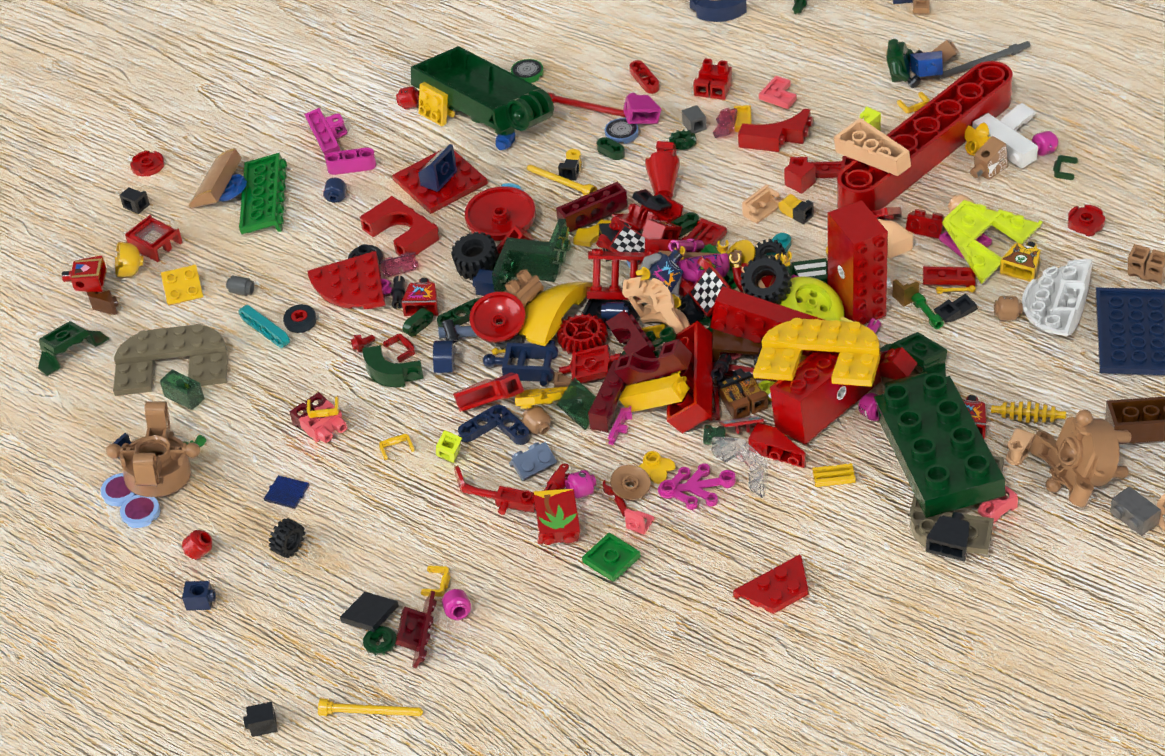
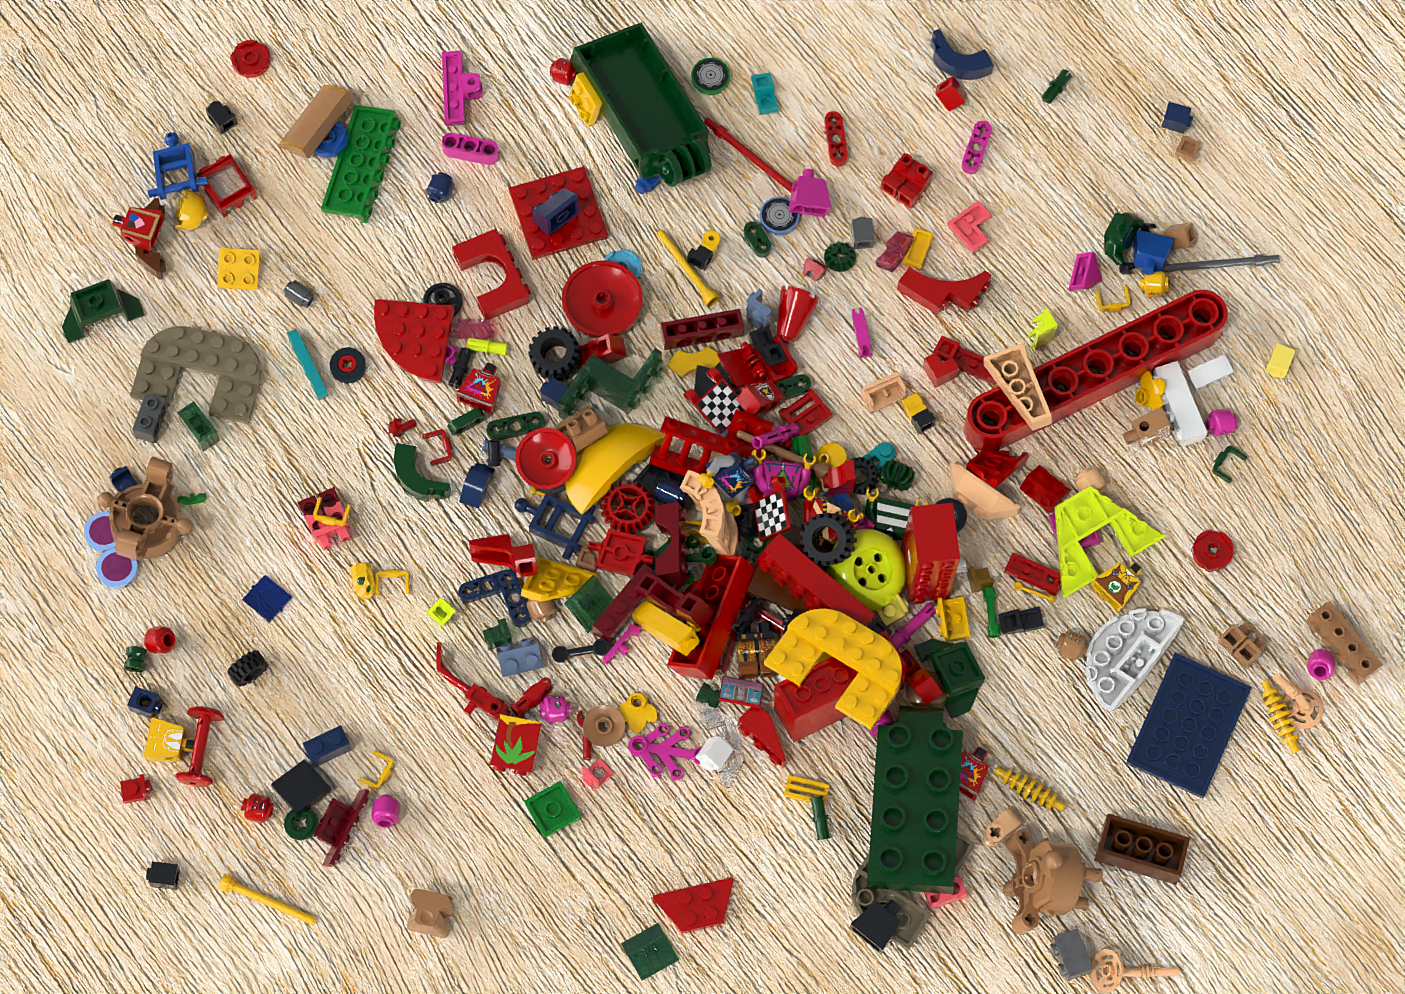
camera: 10 degrees right, 25 degrees up
none -> red bracket [120,774,152,804]
none -> dark green wheel [124,646,148,673]
none -> dark grey brick [132,393,168,443]
none -> yellow torso [144,717,194,762]
none -> blue piece [148,132,208,200]
none -> red hose [175,706,224,787]
none -> red head [241,793,274,823]
none -> dark blue brick [303,725,352,768]
none -> yellow rock [350,563,375,600]
none -> medium nougat piece [406,889,455,938]
none -> neon yellow axle [467,338,508,356]
none -> clear green panel [483,618,512,651]
none -> black bar [552,638,610,663]
none -> clear green piece [621,923,679,981]
none -> white brick [695,736,734,771]
none -> sand blue bracket [746,288,772,329]
none -> teal slope [751,72,778,115]
none -> dark green pin [810,796,830,840]
none -> red arch [823,460,855,495]
none -> dark pink piece [852,307,872,358]
none -> dark green gear [879,460,915,491]
none -> yellow bracket [935,596,971,642]
none -> red panel [936,76,966,111]
none -> dark pink beam [961,121,992,174]
none -> dark pink slope [1069,252,1102,291]
none -> yellow head [1140,271,1170,297]
none -> light yellow brick [1265,343,1296,378]

